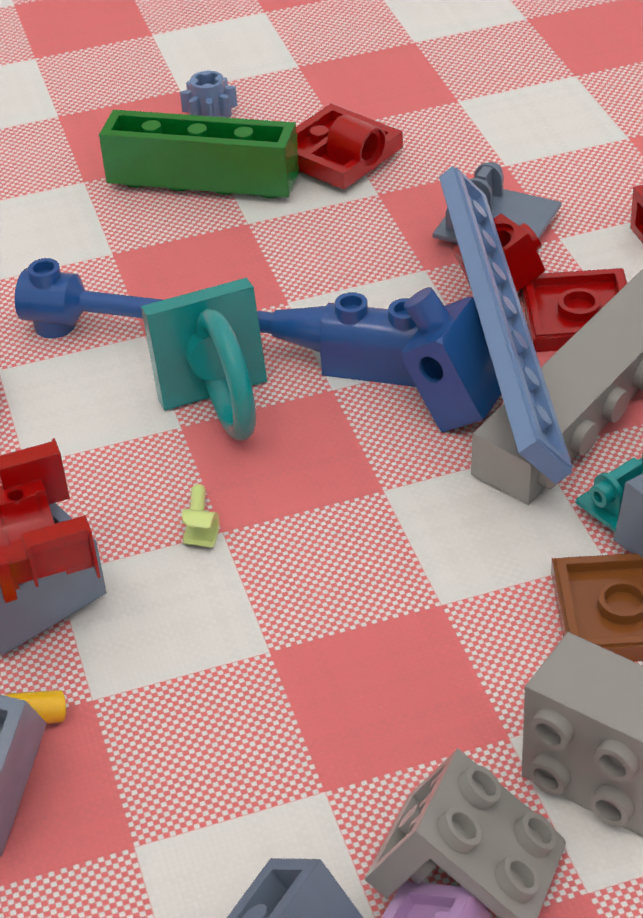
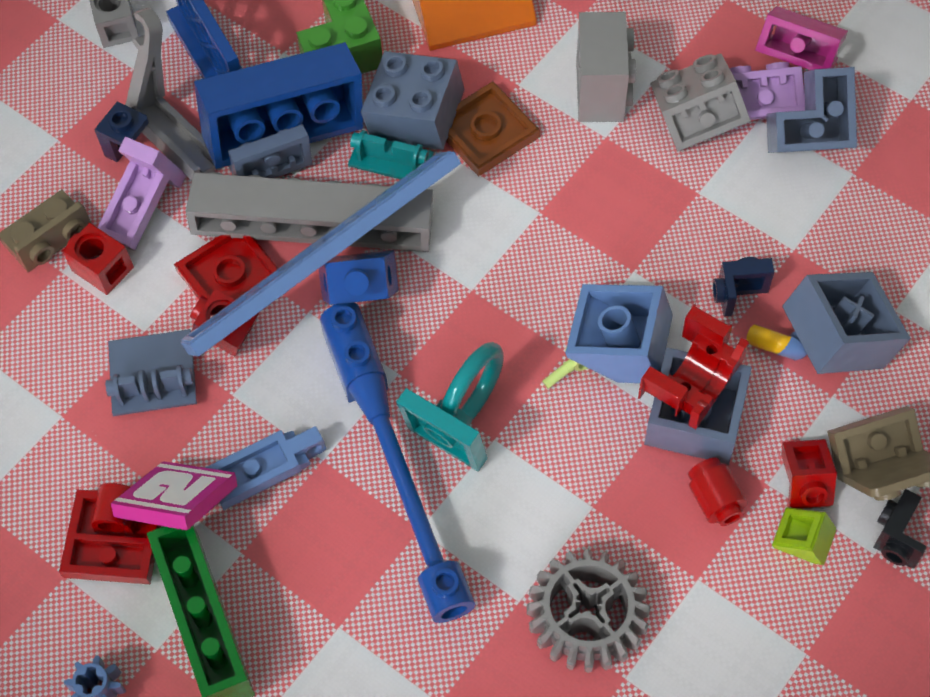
camera: 125 degrees left, 20 degrees up
none -> dark pink tile [111,461,237,530]
none -> medium blue hinge [205,426,326,510]
none -> medium blue slope [565,284,673,384]
none -> dark blue bracket [713,257,774,317]

